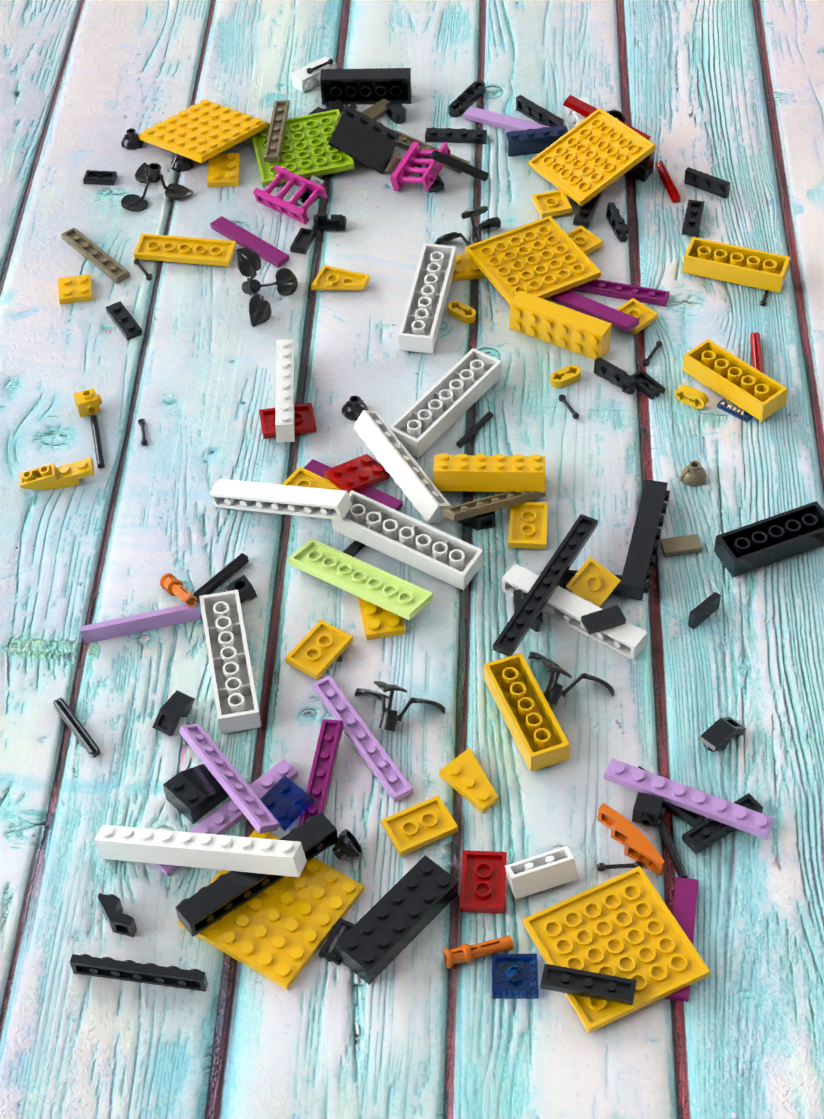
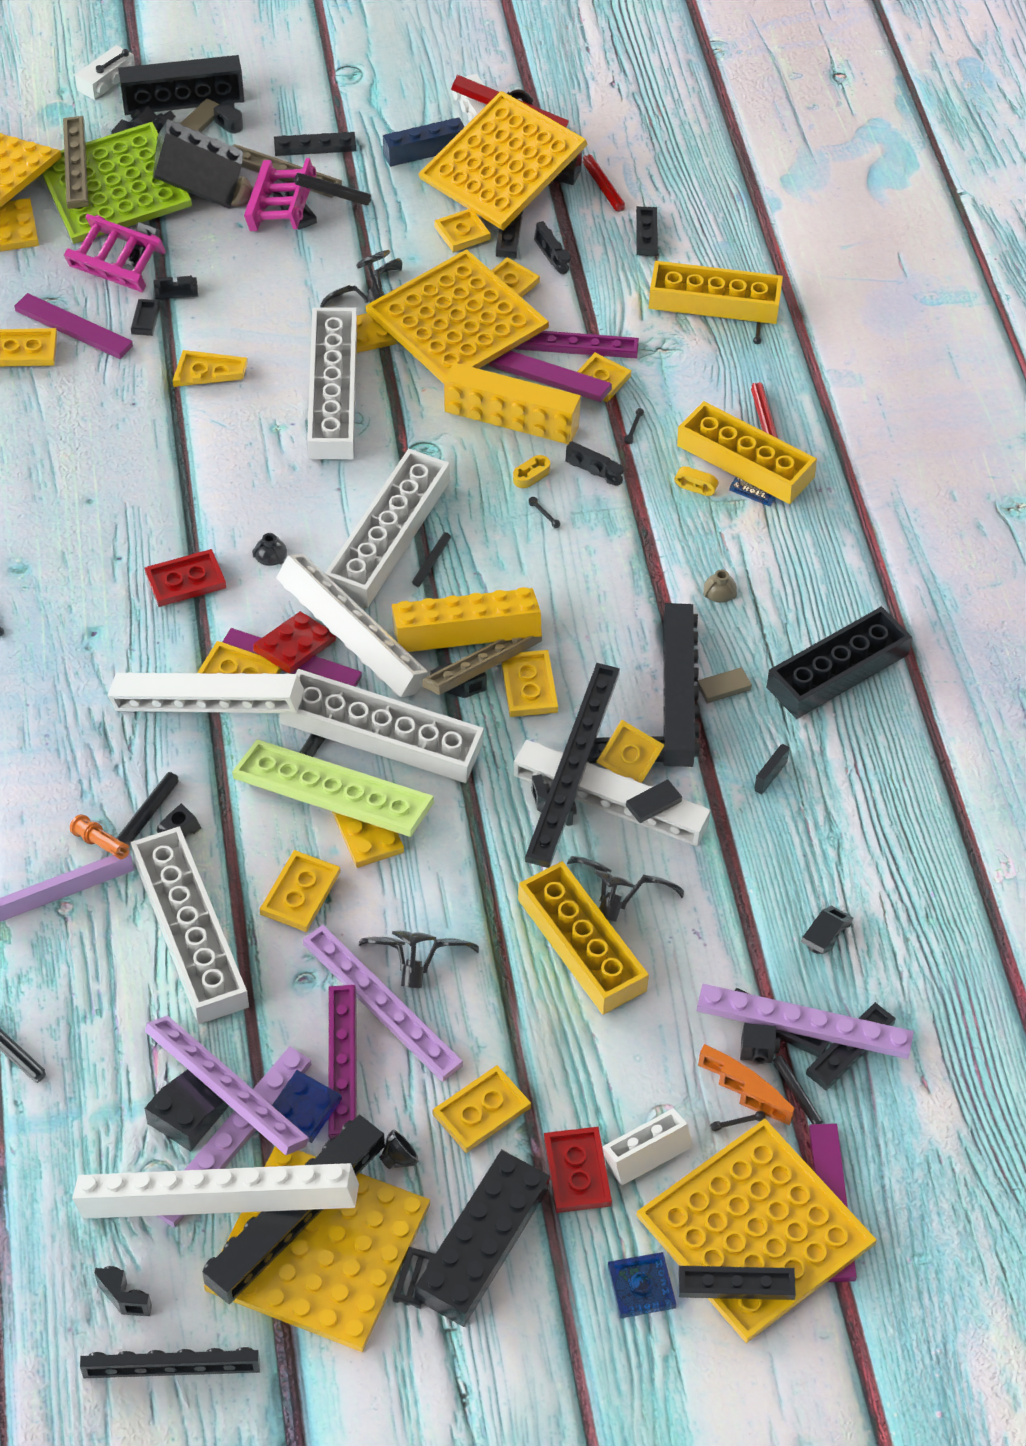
camera: 15 degrees left, 5 degrees up
black slope [152,690,195,736] -> none
black plant [236,248,298,326] -> none
white brick [275,339,295,442] -> none
yellow wing [439,747,498,814] -> none
orange pin [443,935,513,969] -> none
yellow beam [448,301,476,324] -> none
black beam [449,81,485,117] -> none
lavender tile [464,106,549,131] -> none
black plate [516,95,564,127] -> none
black tile [631,370,665,400] -> none
black plate [684,167,731,199] -> none

